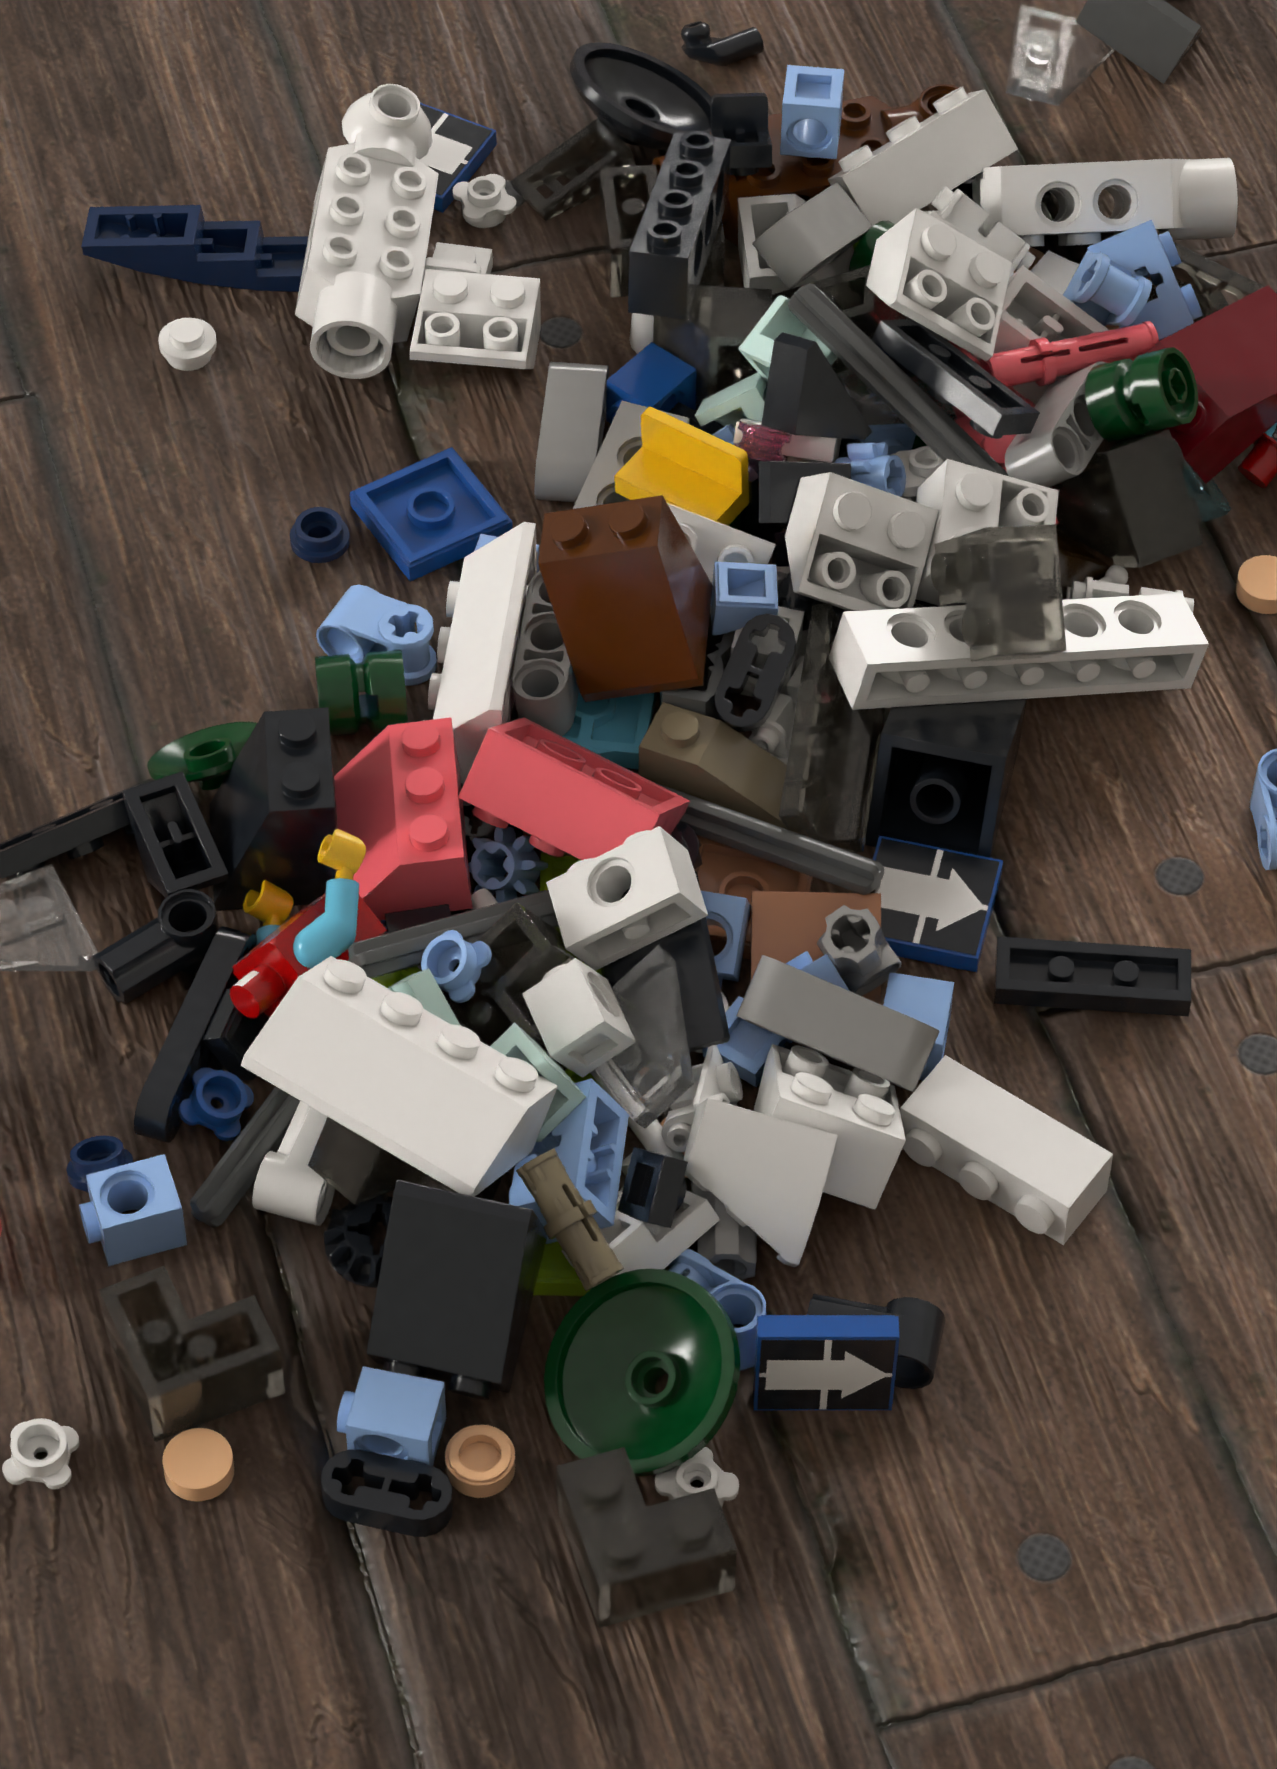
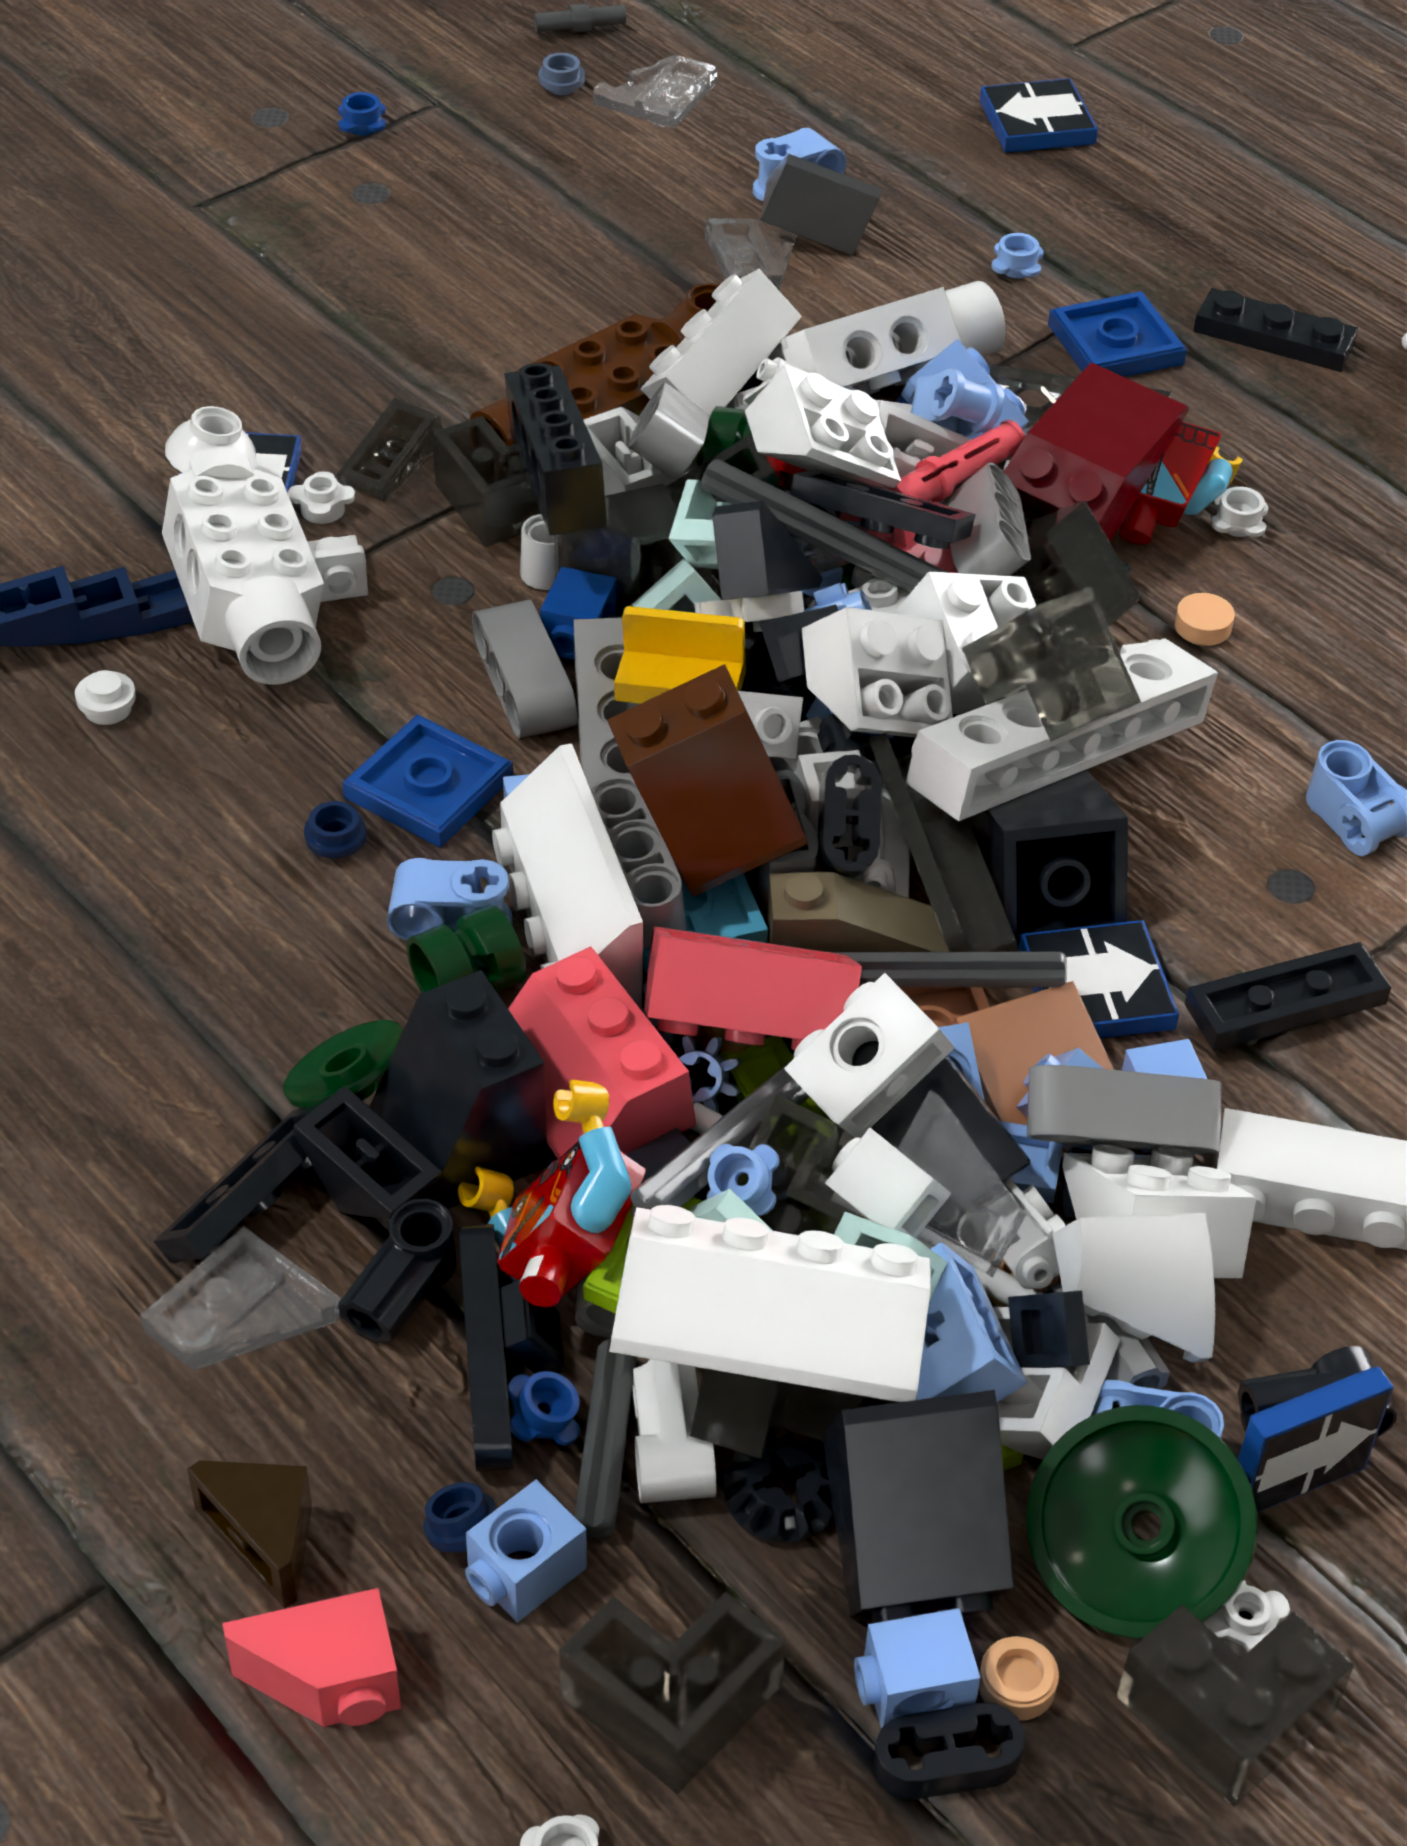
camera: 25 degrees left, 5 degrees down
light nougat tile [162,1428,234,1501] -> none
white slope [410,269,541,369] -> none
dark tan pin [516,1148,624,1291] -> none
black dish [570,42,711,150] -> none
black arm [681,21,764,67] -> none
black bracket [711,93,772,176] -> none
light blue slope [711,562,778,635] -> none
clear pink bush [733,421,792,461] -> none
light blue brick [780,65,844,159] -> none
light grey piece [817,905,902,996] -> none
dark green wheel [1085,347,1198,442] -> none

